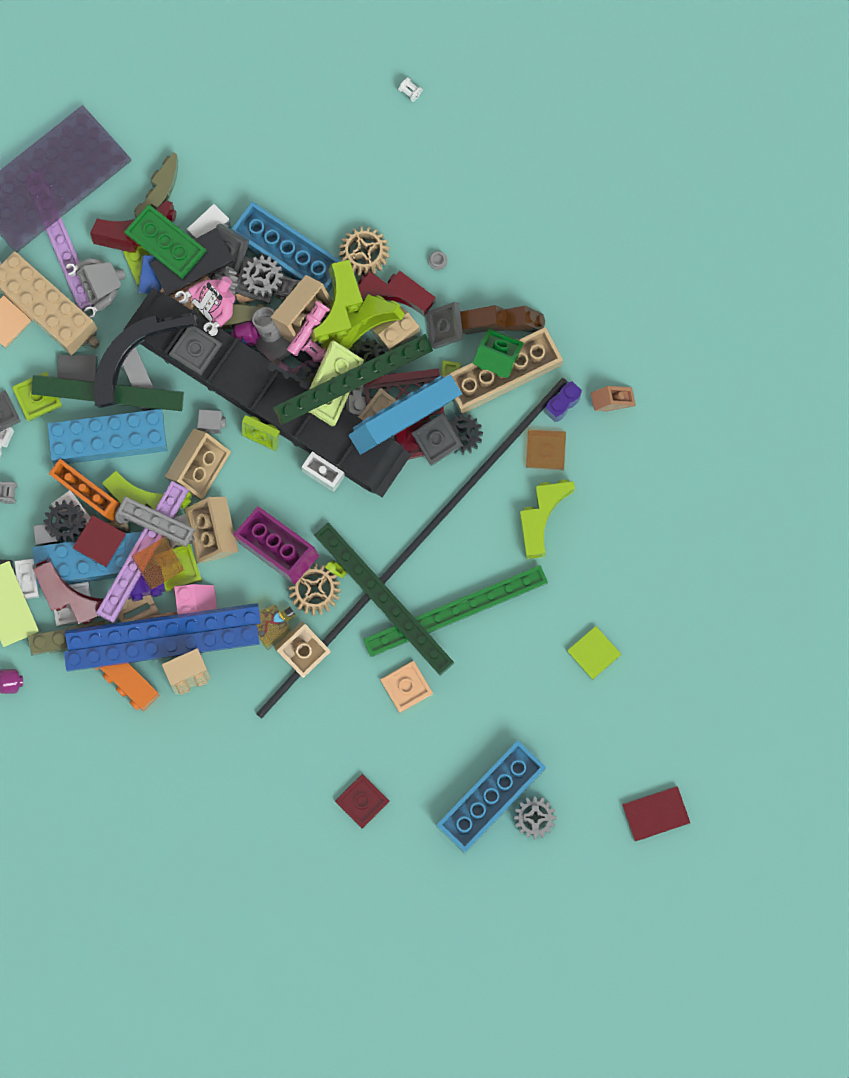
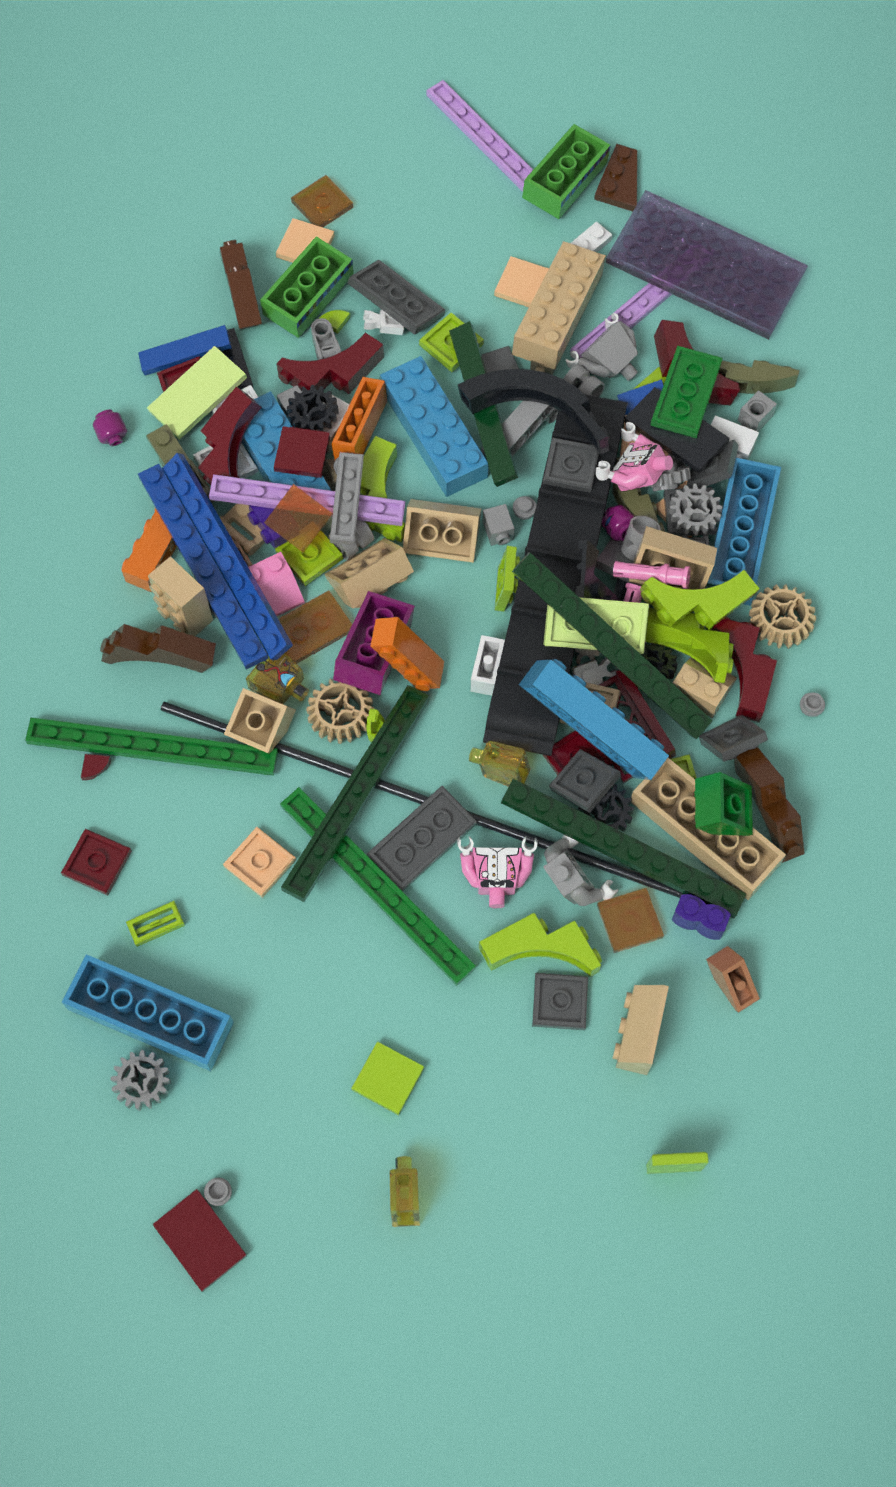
camera: 70 degrees right, 10 degrees down
none -> green plate [25,717,278,776]
none -> dark red tile [81,754,111,781]
none -> reddish brown arch [100,624,216,673]
none -> lime tile [126,901,185,947]
none -> light grey plate [204,1178,232,1206]
none -> dark red arch [276,332,384,394]
none -> clear orange tile [278,590,352,667]
none -> dark grey tile [367,786,477,892]
none -> orange brick [370,617,444,691]
none -> clear yellow torso [390,1156,420,1227]
none -> torso [457,836,538,908]
none -> clear yellow torso [469,741,531,787]
none -> dark green plate [501,779,746,919]
none -> light grey plate [513,496,536,520]
none -> dark grey tile [532,973,588,1030]
none -> light grey torso [544,835,619,906]
none -> light grey wheel [563,364,605,397]
none -> tan slope [612,985,669,1075]
none -> lime tile [646,1152,709,1174]
none -> light grey brick [738,390,777,432]

